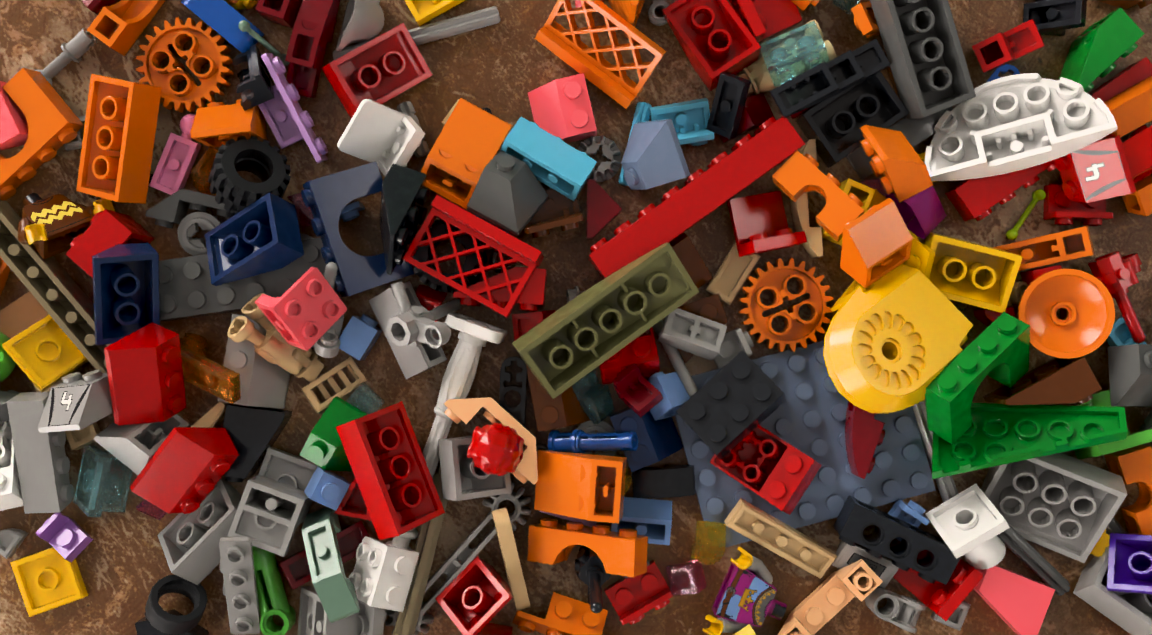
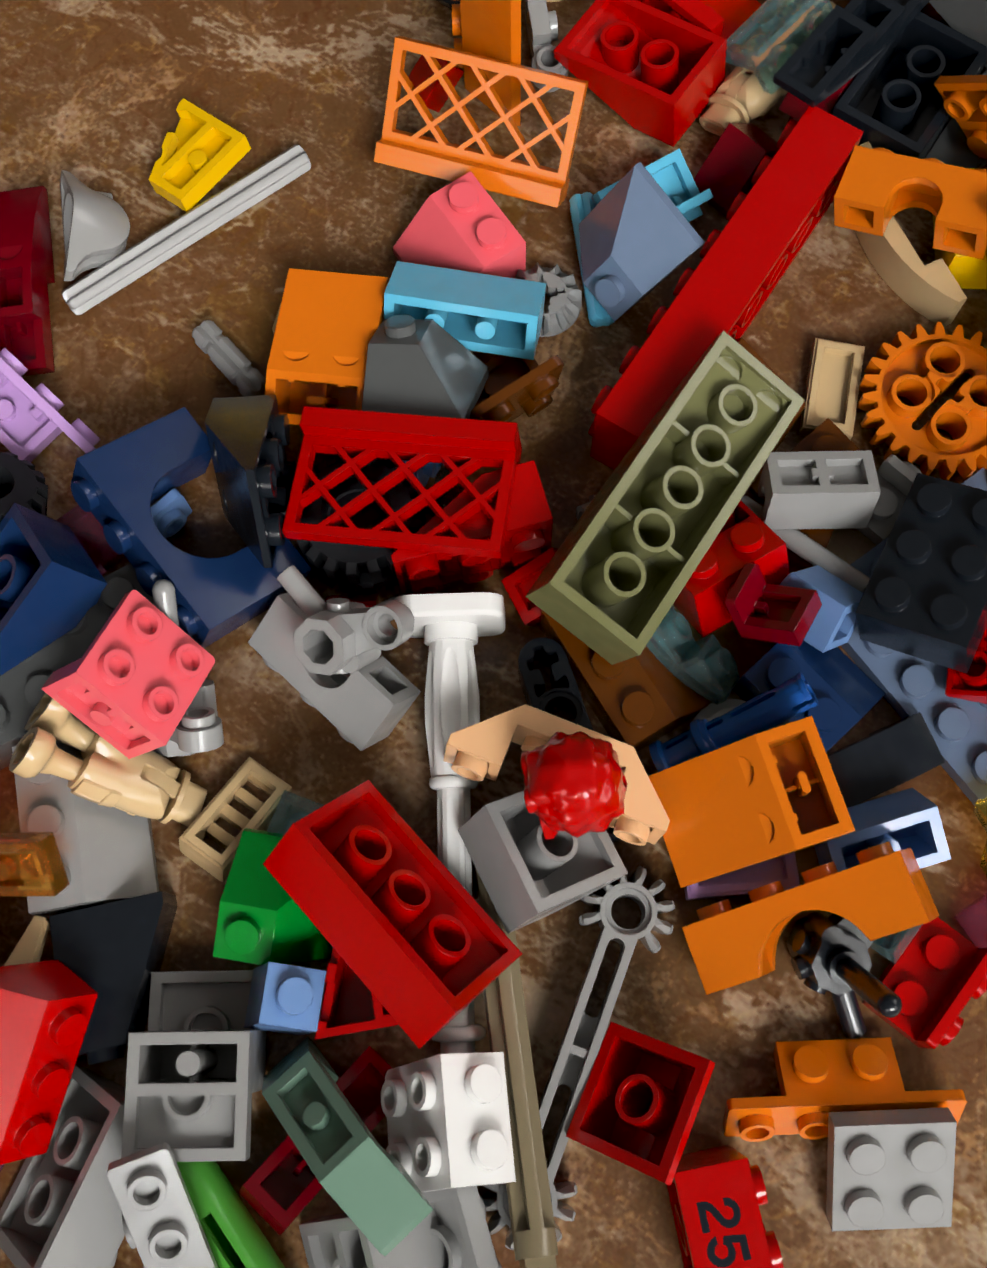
camera: 15 degrees left, 15 degrees down
red slope [321,22,433,119] -> none
white bracket [337,99,425,177] -> none
medium blue brick [339,314,383,361] -> none
tan beam [491,507,531,611] -> none
dark red slope [586,179,622,240] -> none
black plate [706,72,751,139] -> none
red bracket [727,191,807,257] -> none

